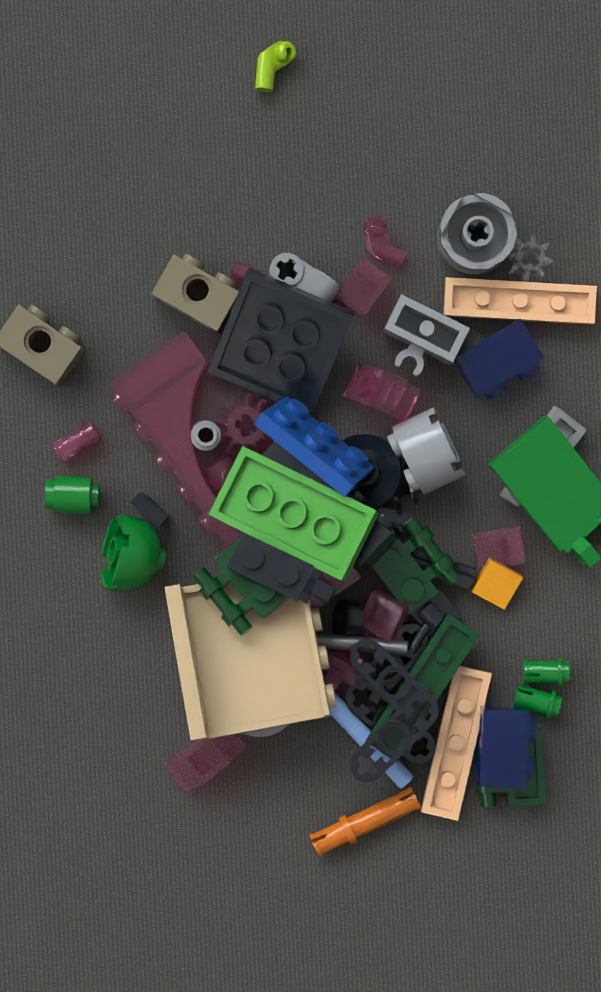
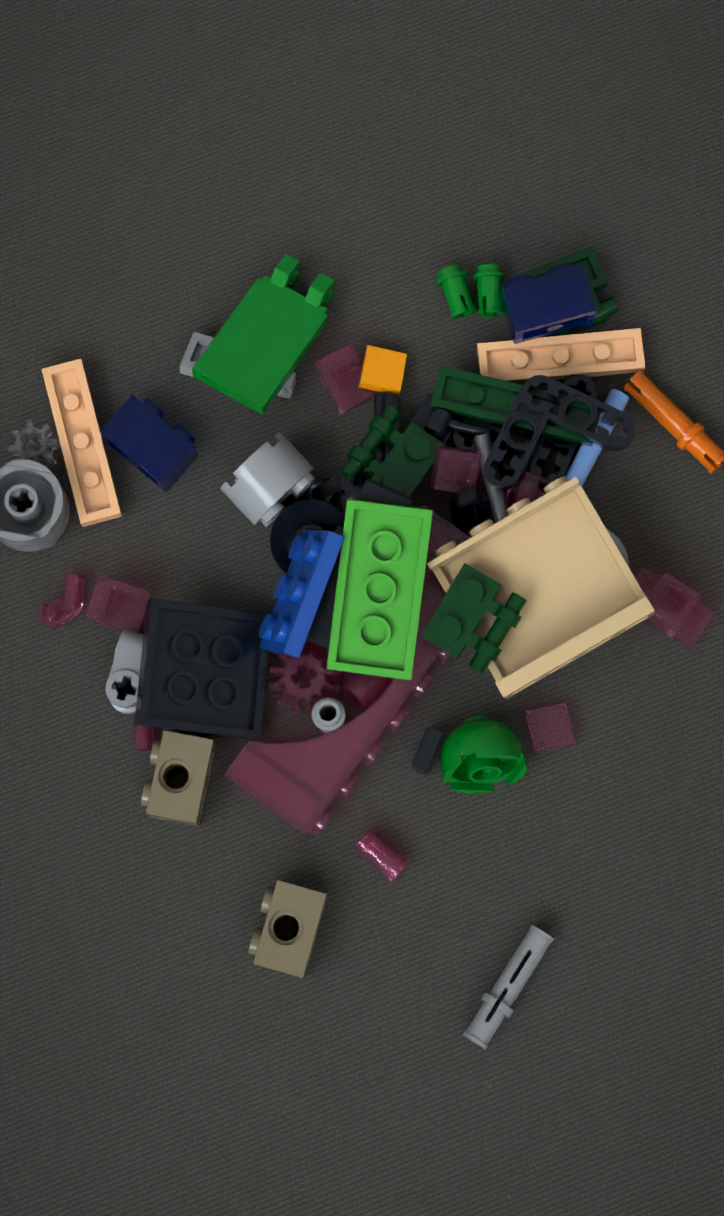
camera: 100 degrees left, 10 degrees down
green brick [45,476,100,514] -> none
black hinge [227,533,336,604] -> none
clear pink brick [343,362,421,422] -> none
light grey brick [383,294,470,377] -> none
none -> clear pink tile [524,702,576,754]

